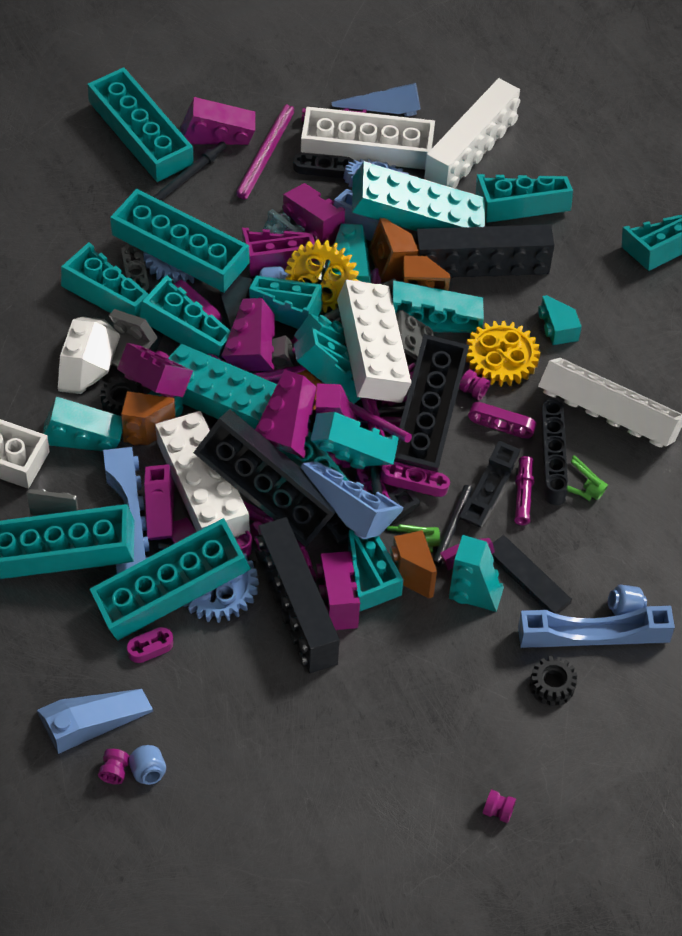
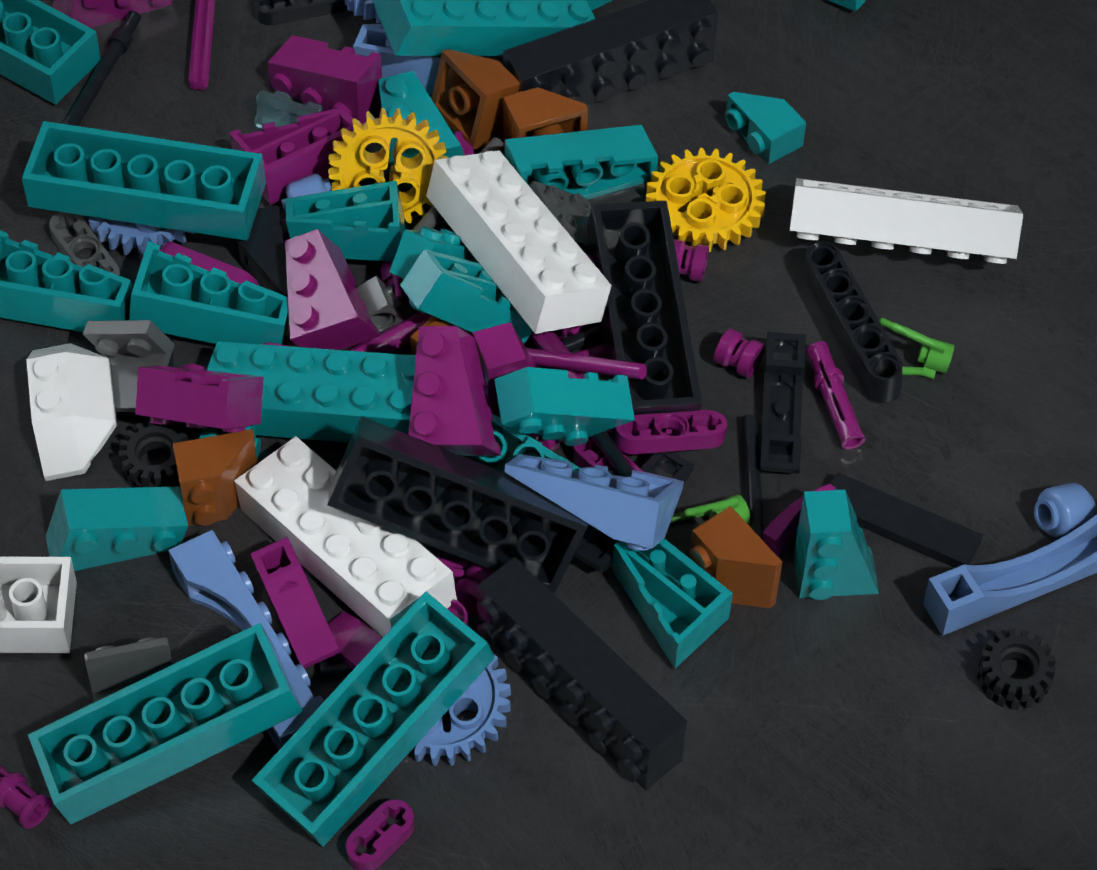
camera: 20 degrees left, 0 degrees up
magenta wedge [316,552,360,630] -> none
magenta beam [468,402,537,439] -> none
none -> magenta wheel [713,328,766,379]

